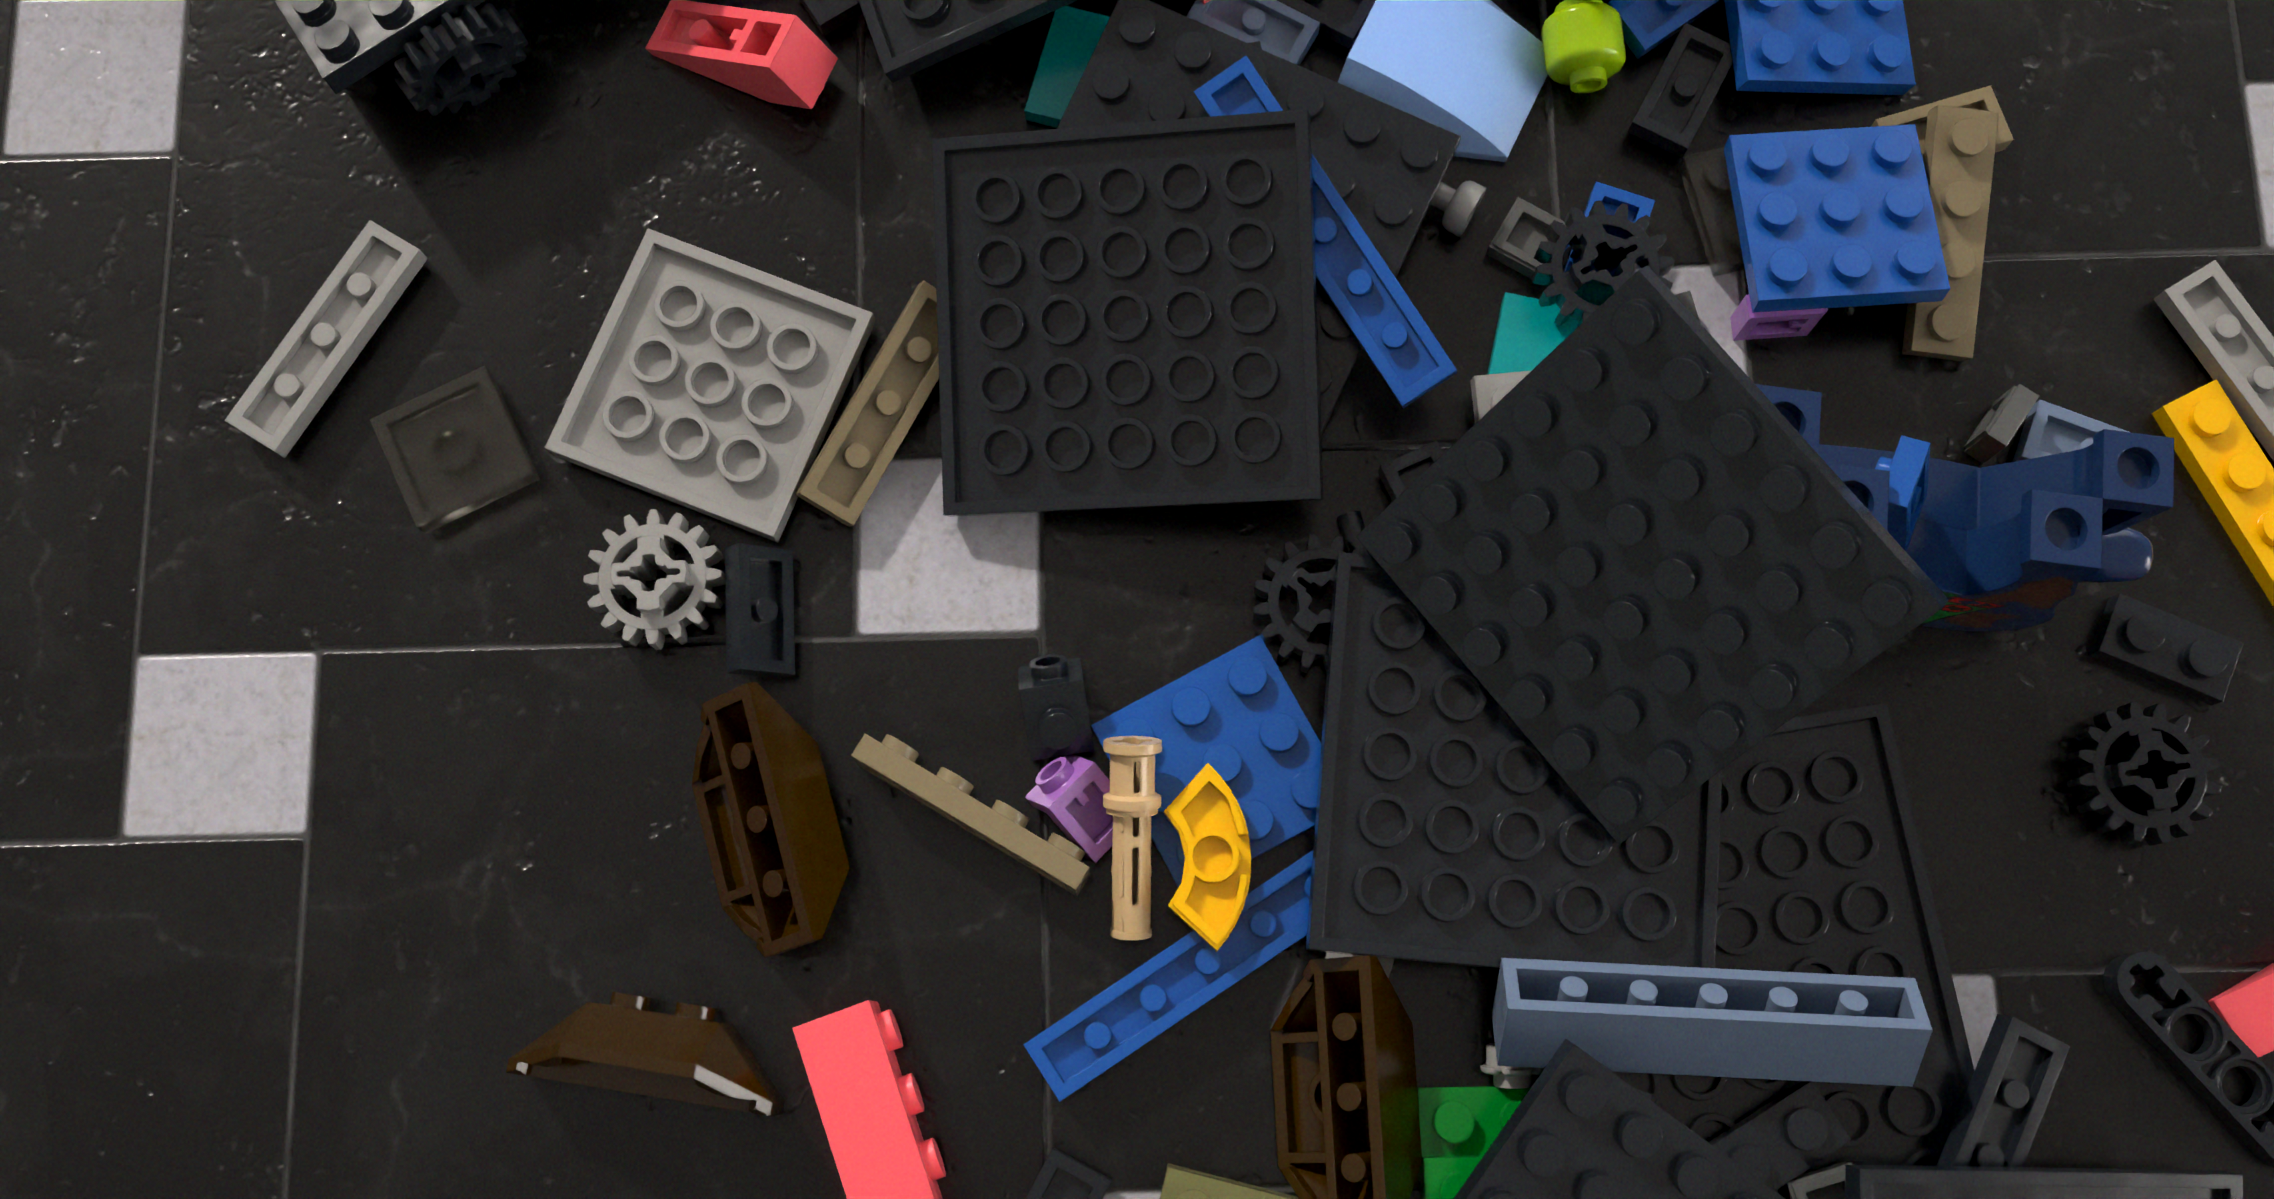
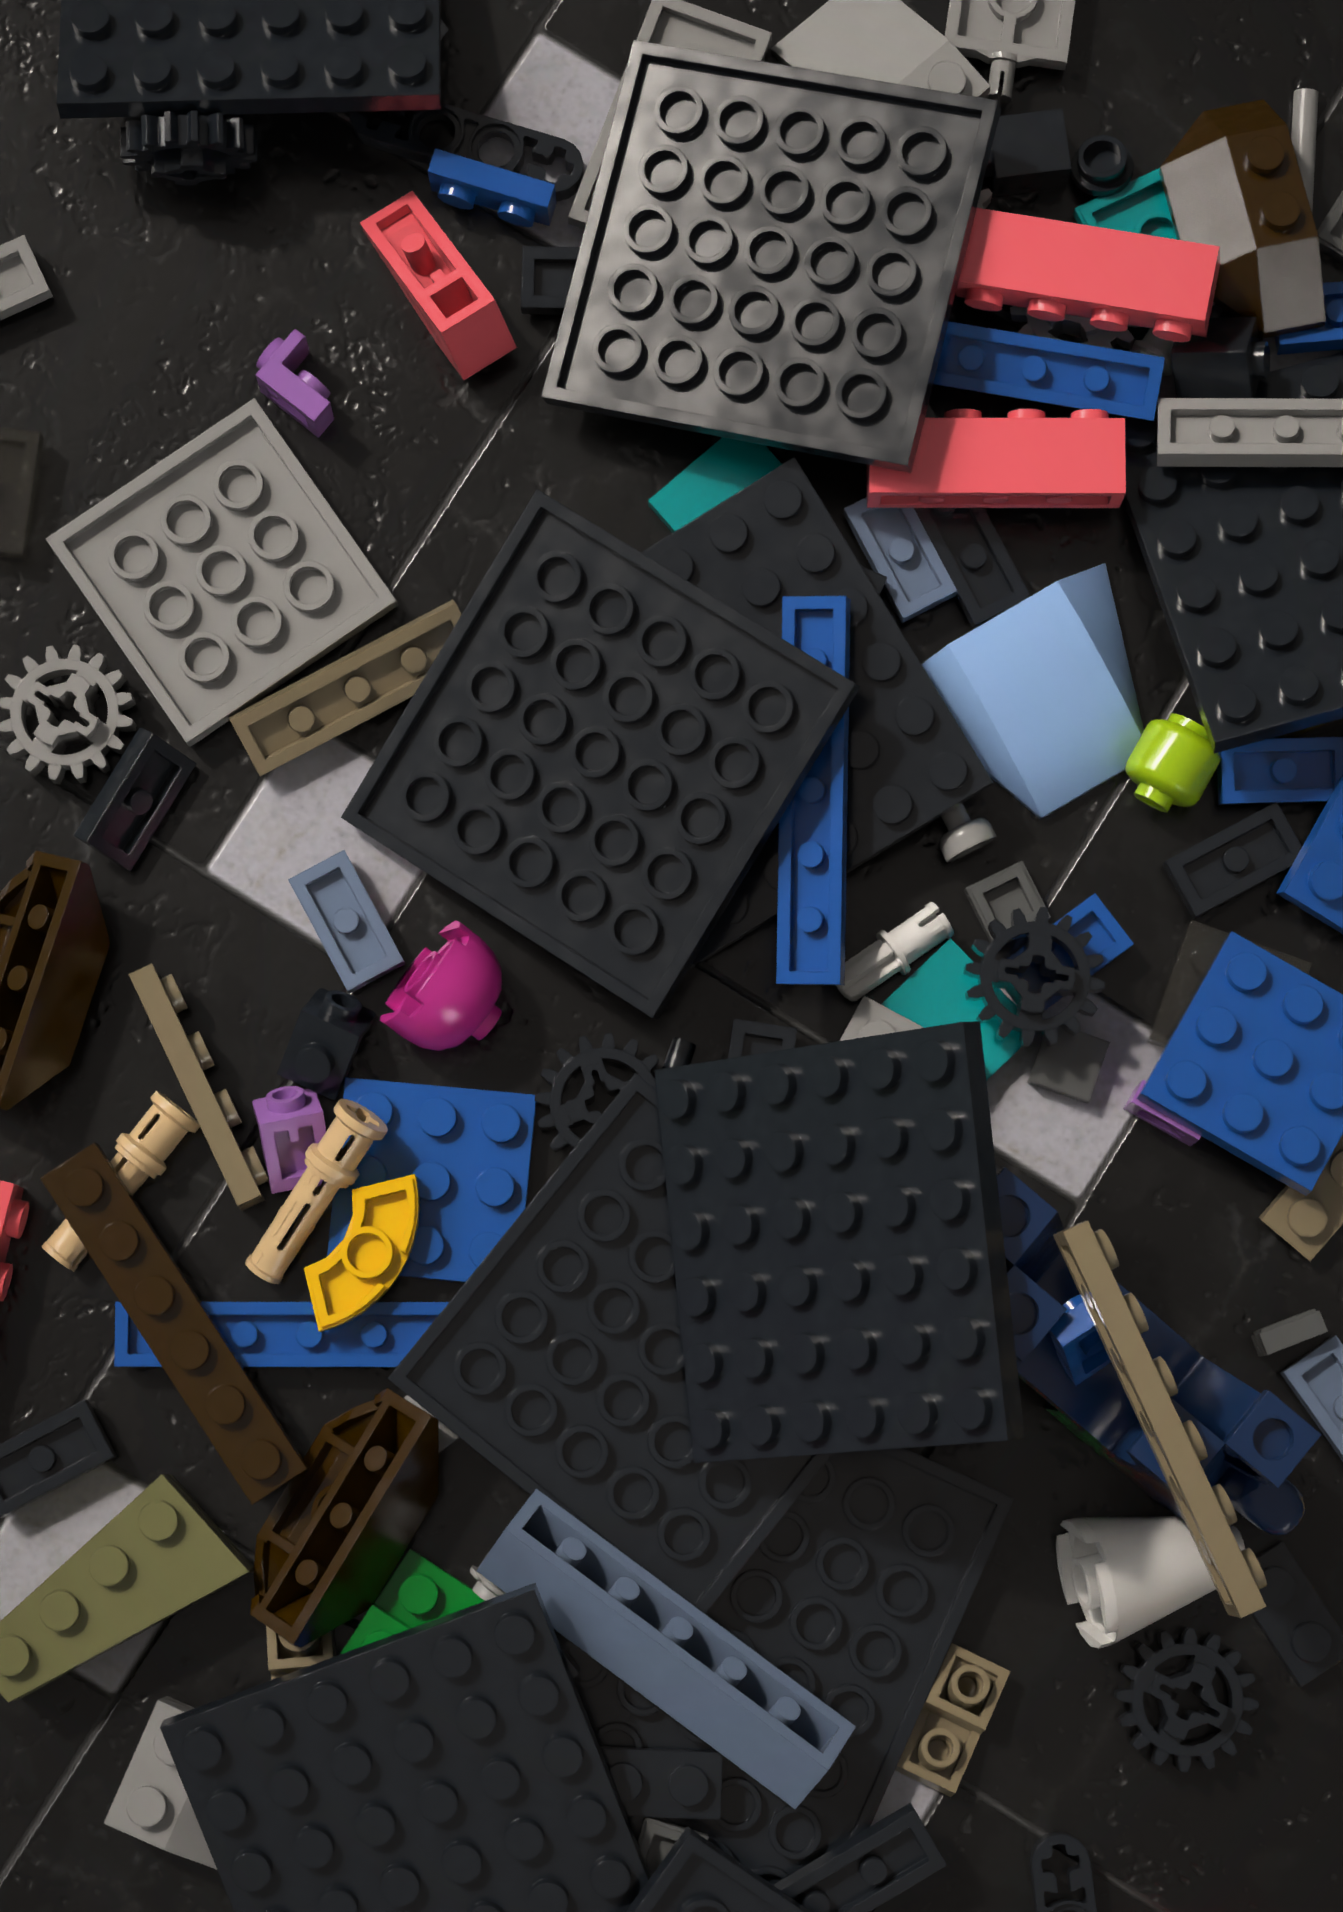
camera: 30 degrees right, 5 degrees up
none -> dark brown plate [40,1142,309,1505]
none -> tan pin [41,1090,200,1272]
none -> medium lavender bracket [256,329,334,438]
none -> sand blue plate [288,850,405,994]
none -> dark pink cylinder [380,921,502,1051]
none -> white axle [836,902,954,1001]
none -> dark tan slope [895,1643,1011,1797]
none -> dark tan plate [1053,1220,1267,1618]
none -> white cone [1056,1516,1245,1649]

